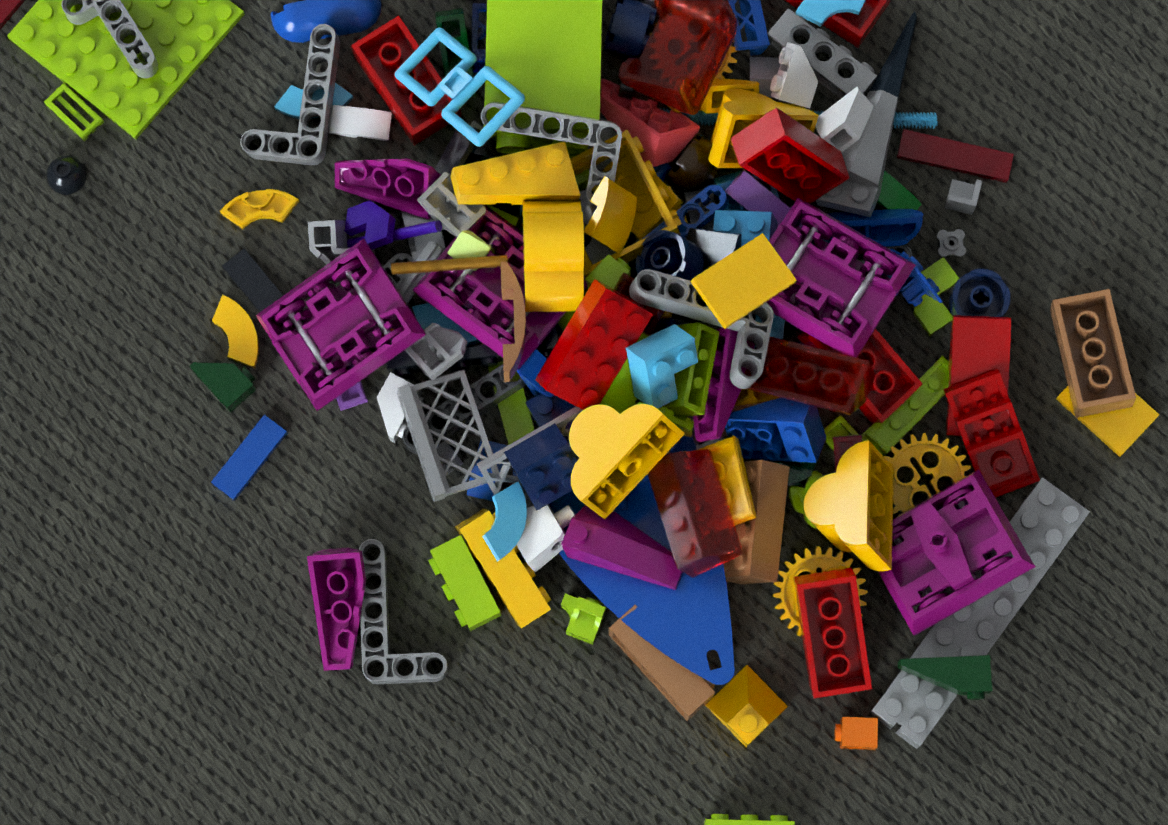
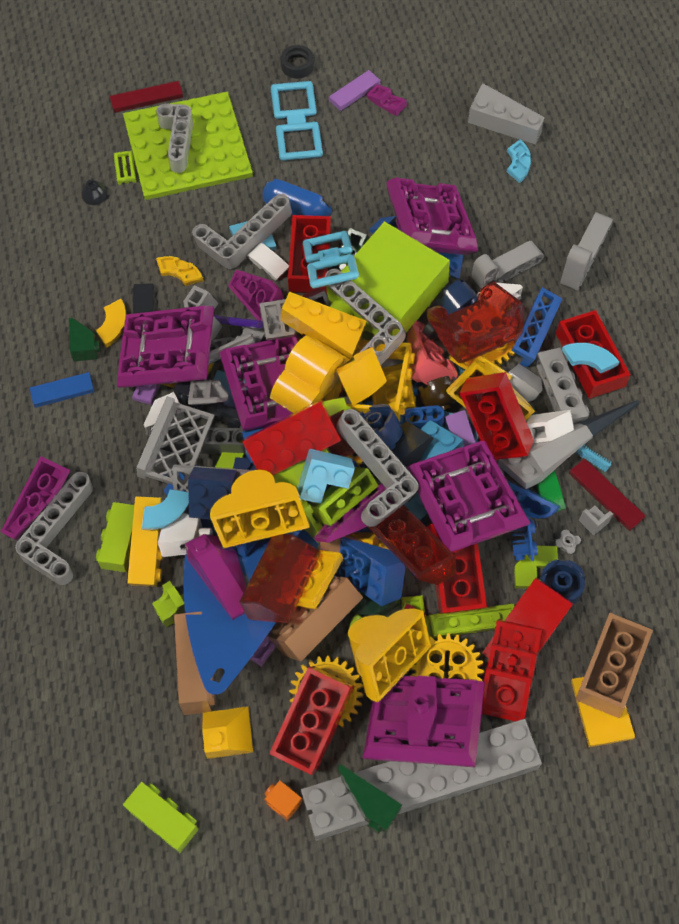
camera: 35 degrees right, 15 degrees down
dark purple tile [344,200,396,250] -> none
pearl gold bar [391,255,508,275] -> none
yellowish green slope [447,230,492,271] -> none
medium nougat slope [501,262,526,382] -> none
yellow tile [690,233,797,329] -> none
white slope [770,42,818,109] -> none

